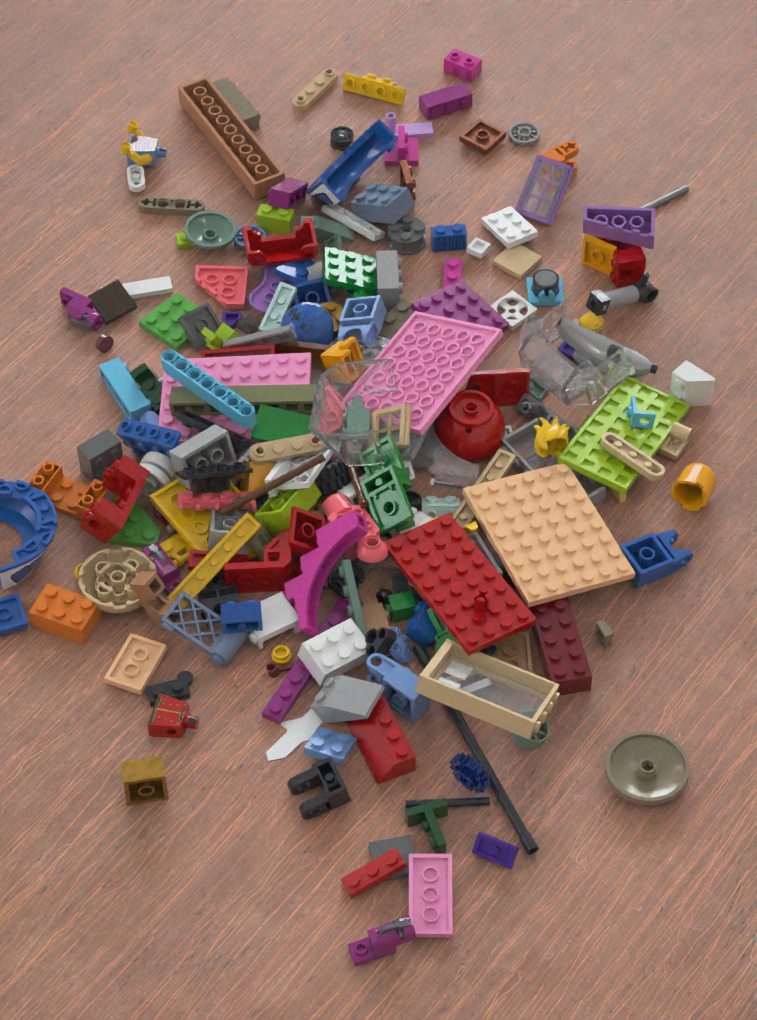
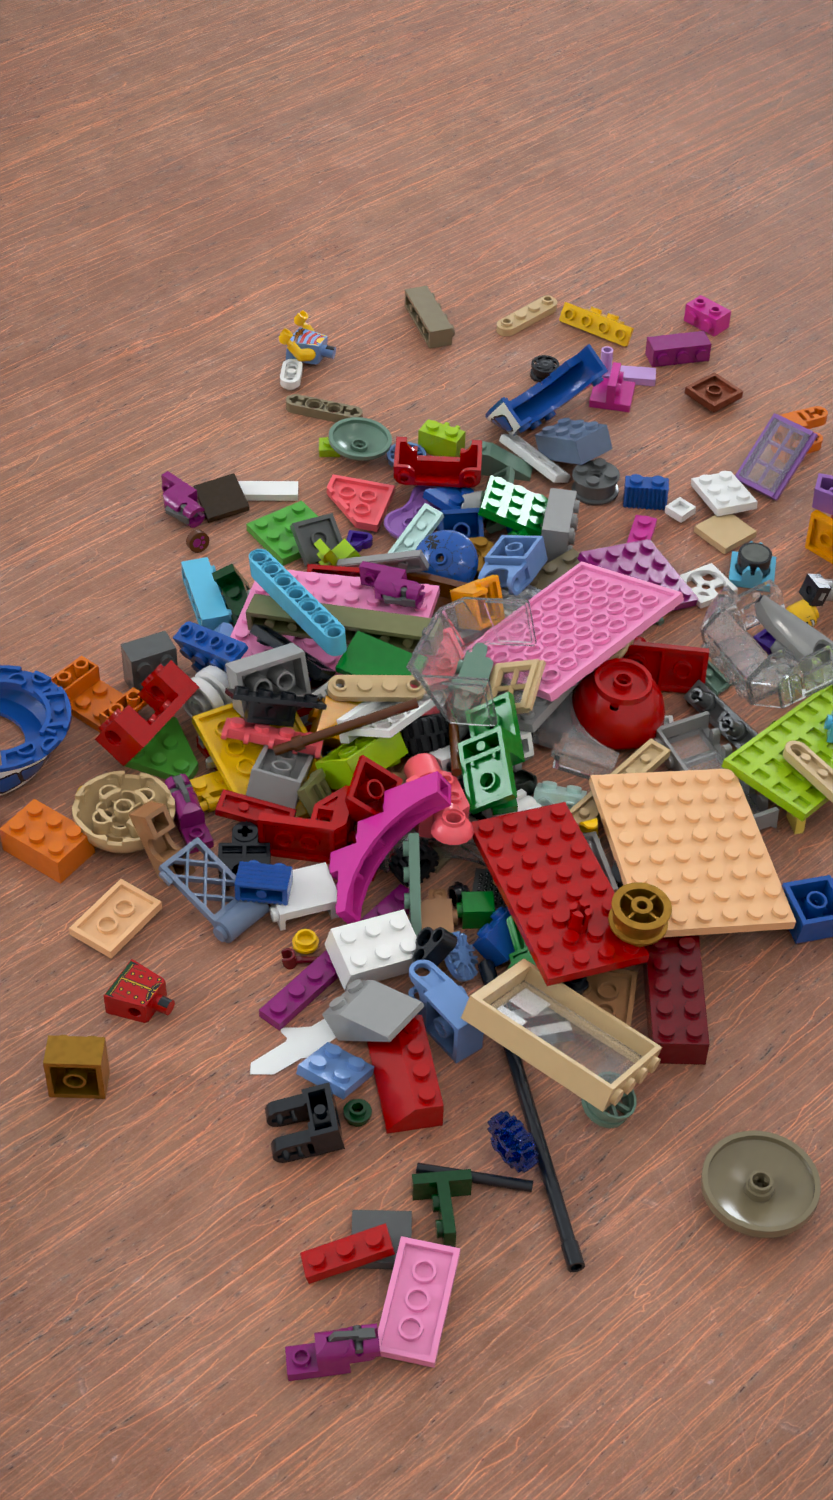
camera: 10 degrees right, 5 degrees down
black hinge [146,671,193,707] -> none
yellow tile [166,512,262,609] -> none
nougat brick [178,76,285,200] -> none
clear smoke plate [237,314,261,335] -> none
magenta brick [267,177,308,210] -> none
copper plate [400,160,416,208] -> none
dark purple plate [472,832,519,869] -> none
light grey wheel [509,122,540,147] -> none
yellow hair [534,416,570,458] -> none
dark tan plate [595,619,614,649] -> none
none -> dark green plate [343,1099,372,1127]
none -> magenta plate [359,561,425,609]
none -> pearl gold wheel [608,882,672,947]

